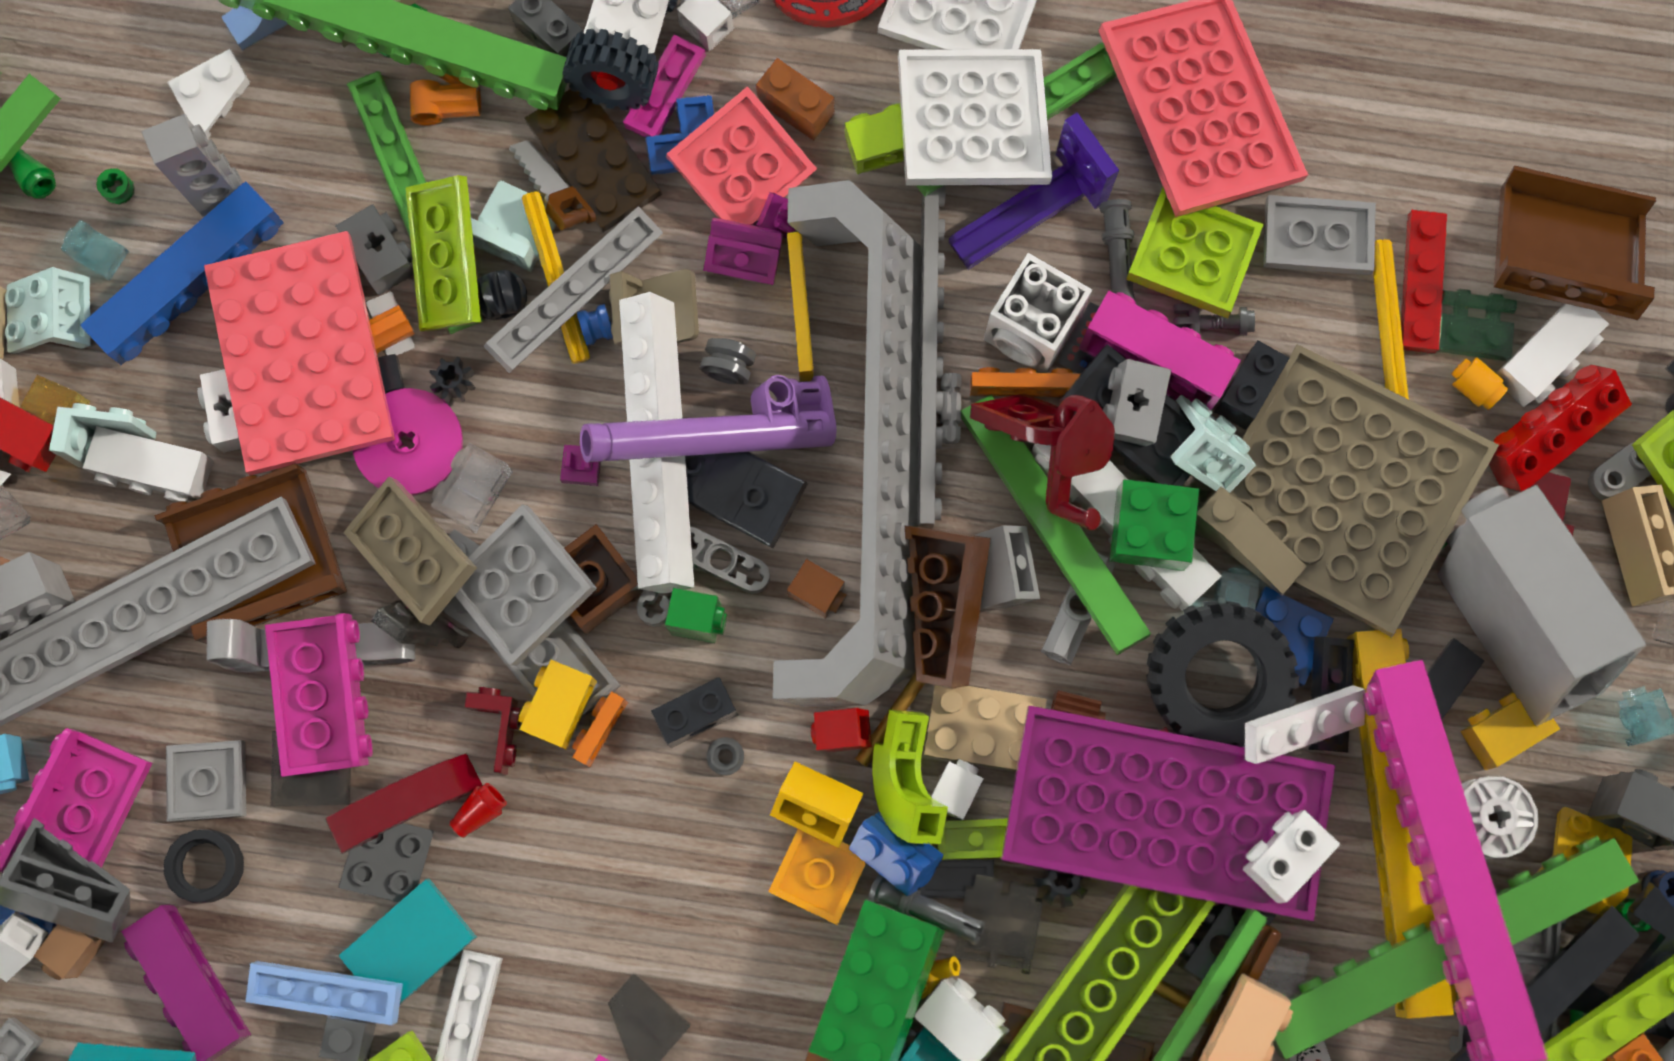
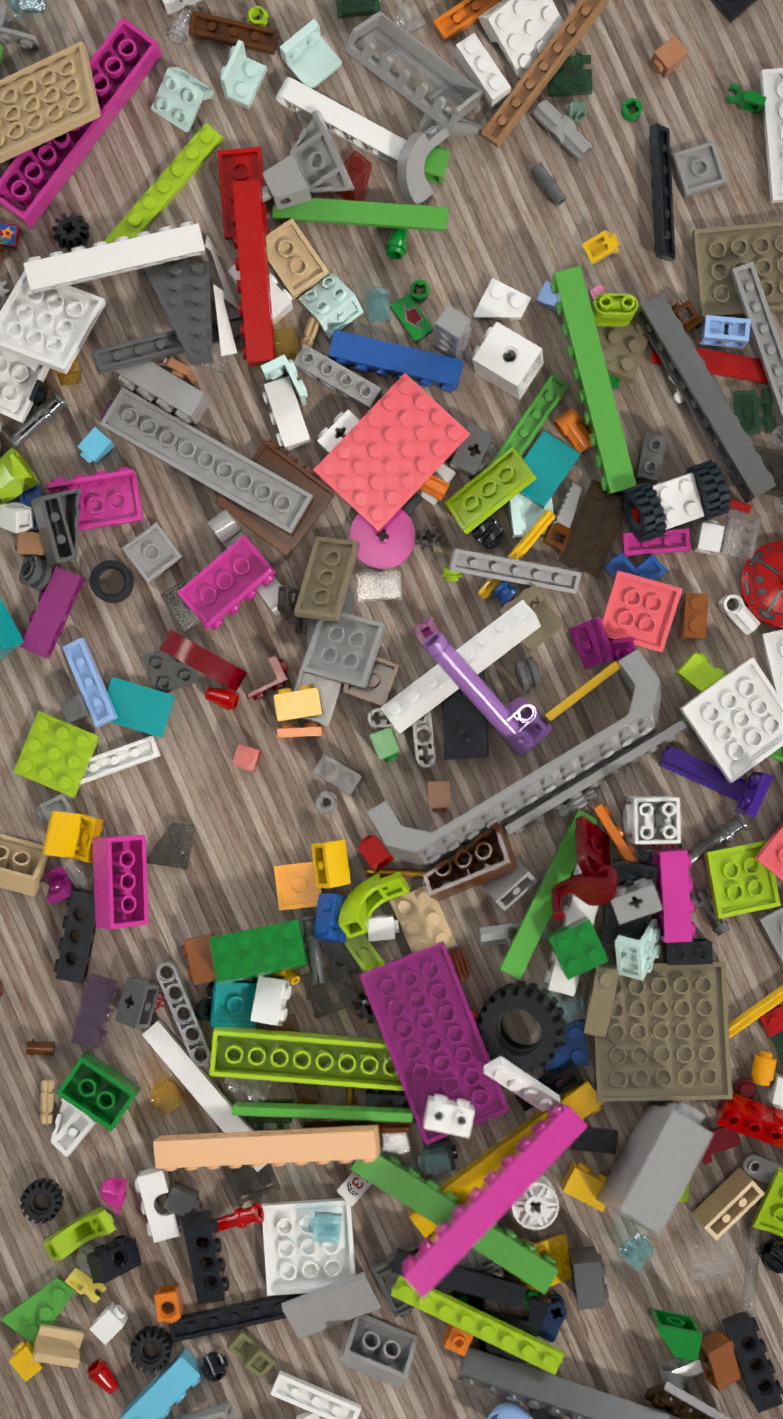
camera: 60 degrees right, 10 degrees up
none -> dark grey wheel [19,555,52,590]
none -> brick [232,744,262,772]
none -> light grey brick [293,344,382,411]
none -> tan axle [300,314,320,348]
none -> green tile [390,293,433,343]
none -> clear light blue brick [417,1145,452,1175]
none -> black bracket [423,1136,458,1171]
none -> lime plate [441,566,463,582]
none -> white brick [472,322,544,400]
none -> teal tile [519,431,581,509]
none -> white piece [718,594,760,636]
none -> dark red plate [733,1078,756,1099]

